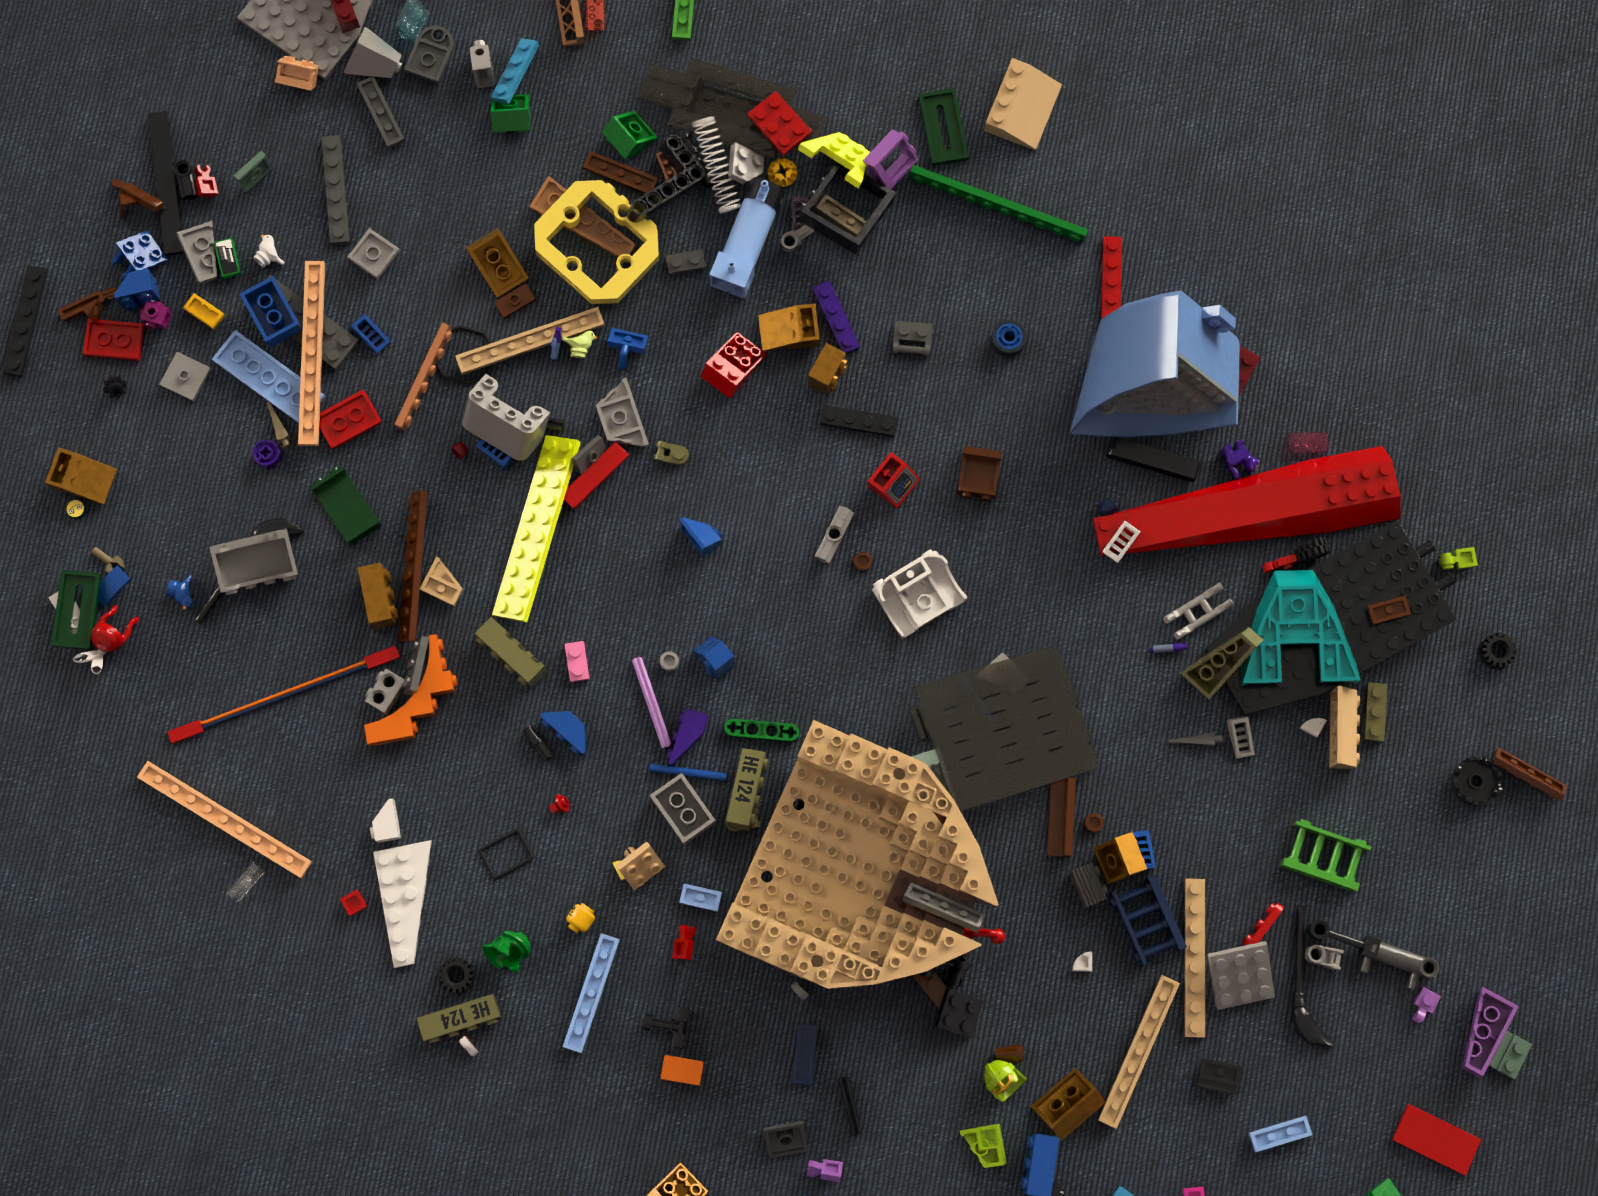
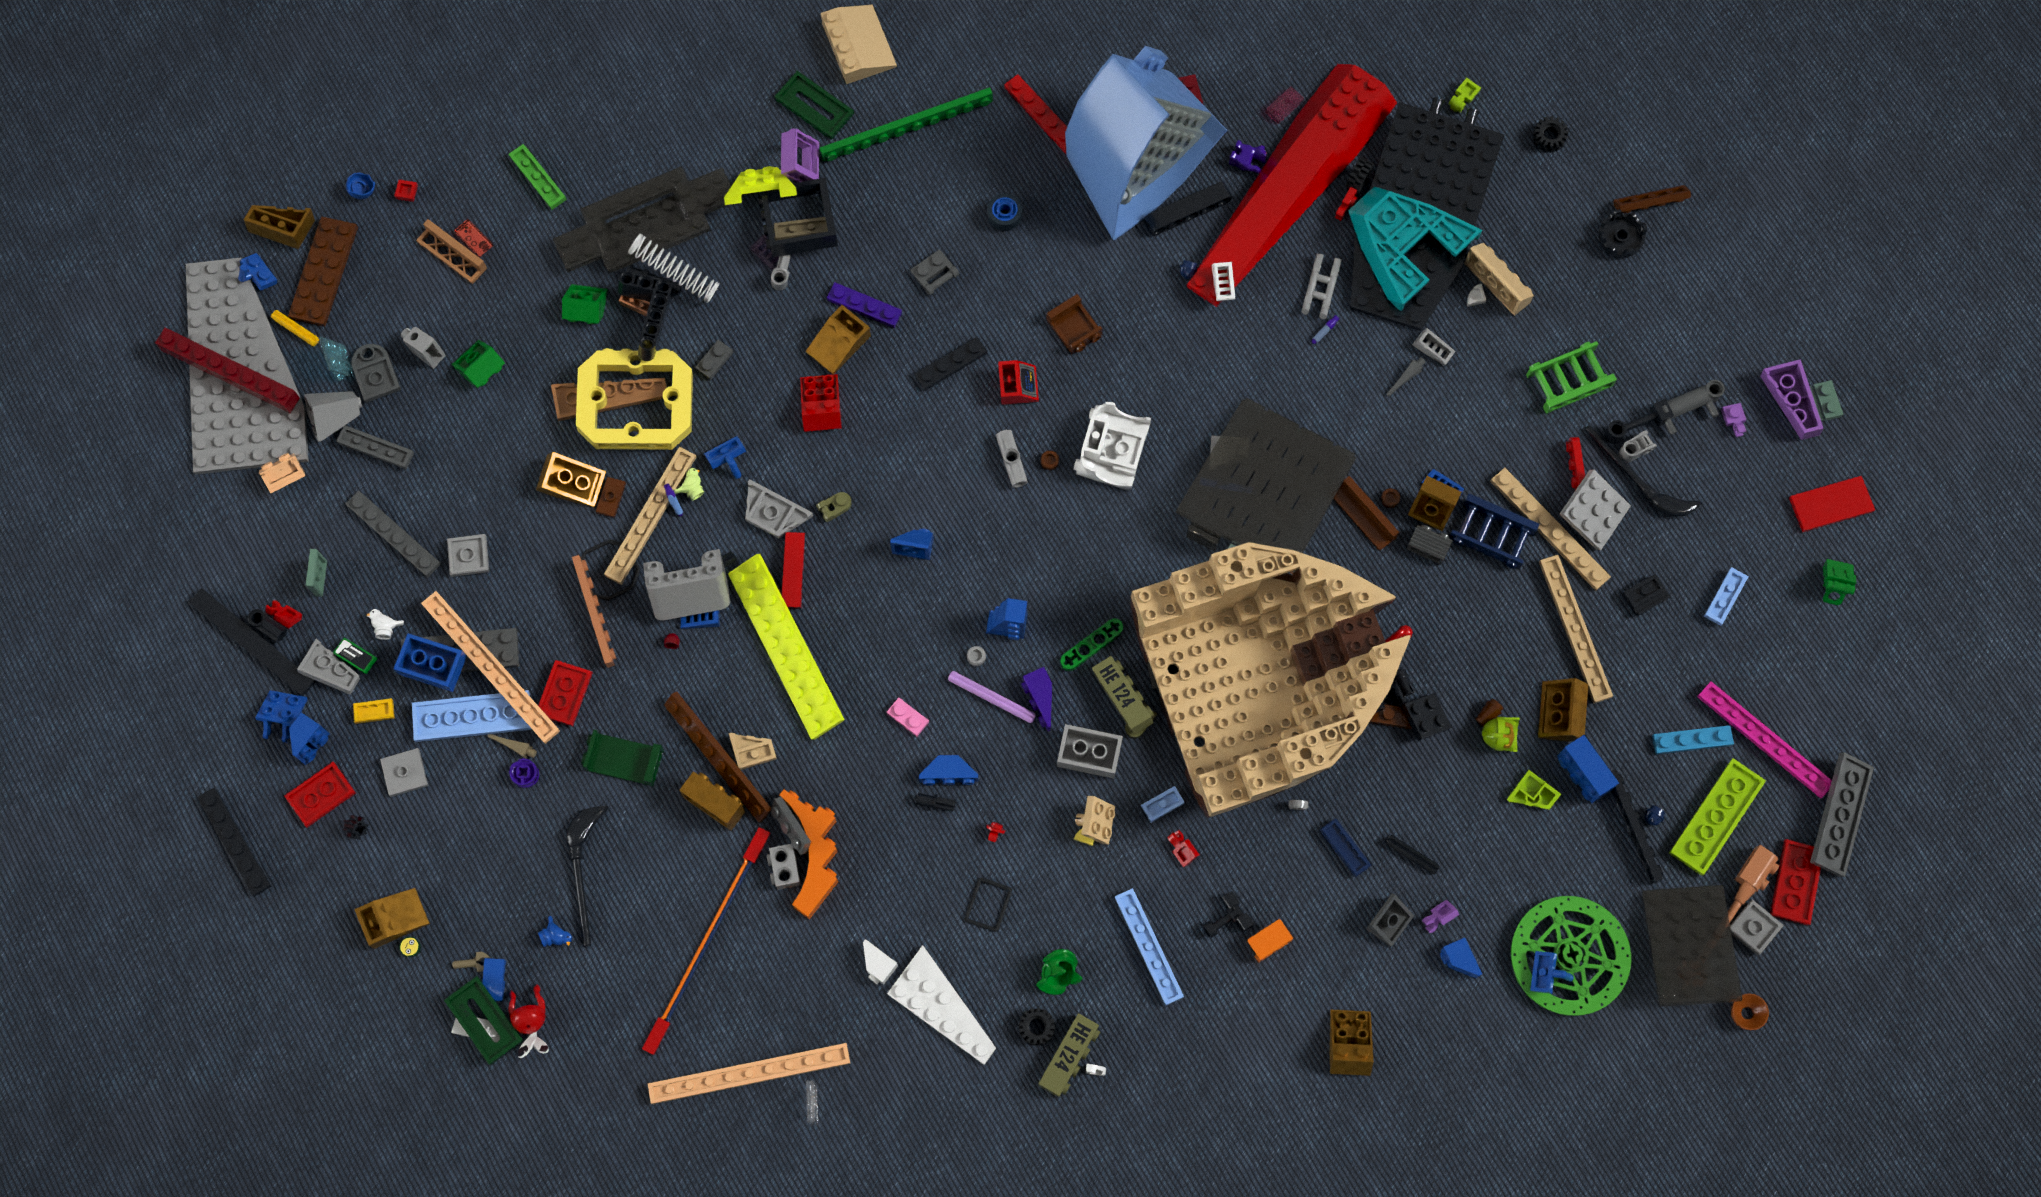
camera: 40 degrees left, 5 degrees down
reddish brown piece [58,286,118,323] -> none
reddish brown piece [110,179,163,219] -> none
magenta brick [140,301,172,330] -> none
light grey windscreen [209,529,298,595] -> none
red plate [340,889,368,917] -> none
blue slope [350,314,391,354] -> none
olive wedge [475,617,548,688] -> none
dark azure plate [491,38,539,104] -> none
yellow head [566,903,595,933] -> none
dark grey plate [571,435,607,474] -> none
reddish brown plate [583,151,659,194] -> none
blue bar [649,764,727,781] -> none
light blue piece [709,178,785,299] -> none
light grey plate [728,142,765,184] -> none
red plate [747,91,812,157] -> none
yellow gear [768,158,797,187] -> none
pearl gold brick [808,343,847,396] -> none
dark grey plate [902,883,986,933] -> none
white tile [1072,952,1092,972] -> none
olive wedge [1180,627,1263,699] -> none
olive plate [1363,682,1388,742] -> none
reddish brown plate [1367,596,1411,625] -> none

